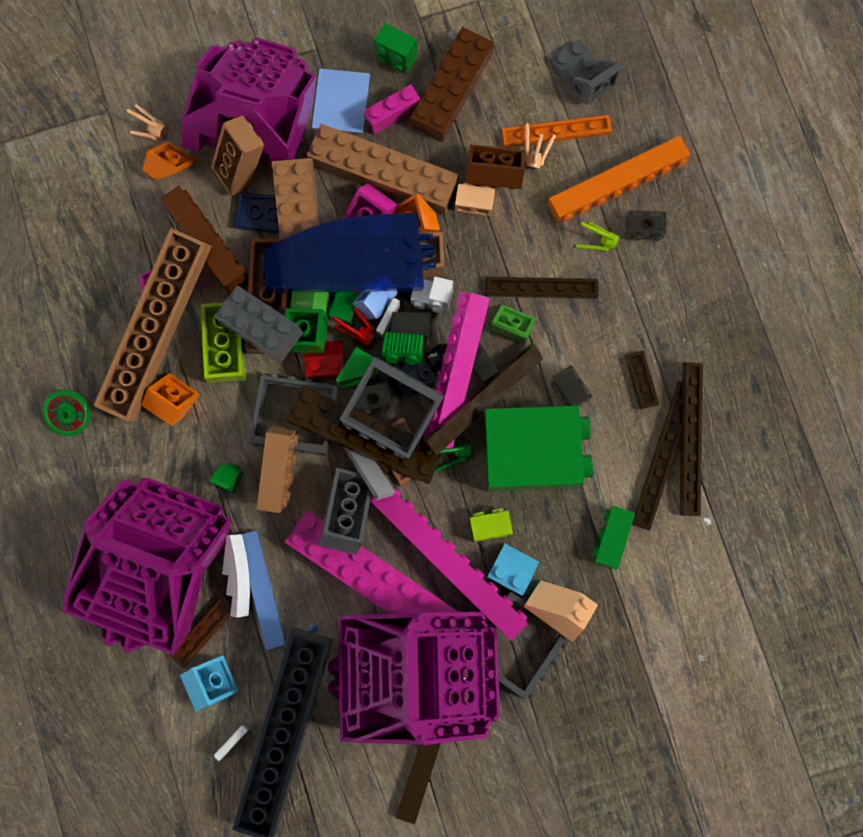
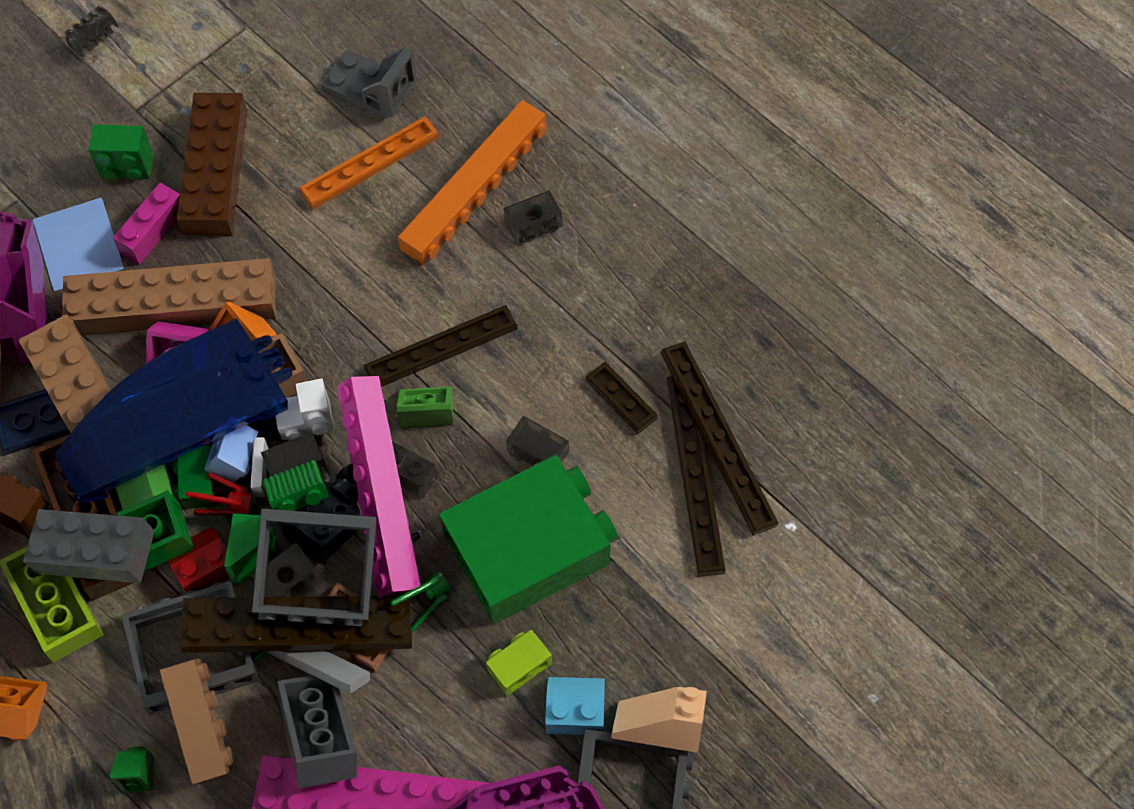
camera: 25 degrees left, 15 degrees down
dark pink brick [370,486,528,642] -> none
dark brown tile [424,343,543,456] -> none
light nougat brick [455,183,495,216] -> none
reddish brown brick [466,144,525,189] -> none
light nougat plant [525,123,556,169] -> none
lime plant [576,222,619,252] -> none
green brick [591,506,635,570] -> none

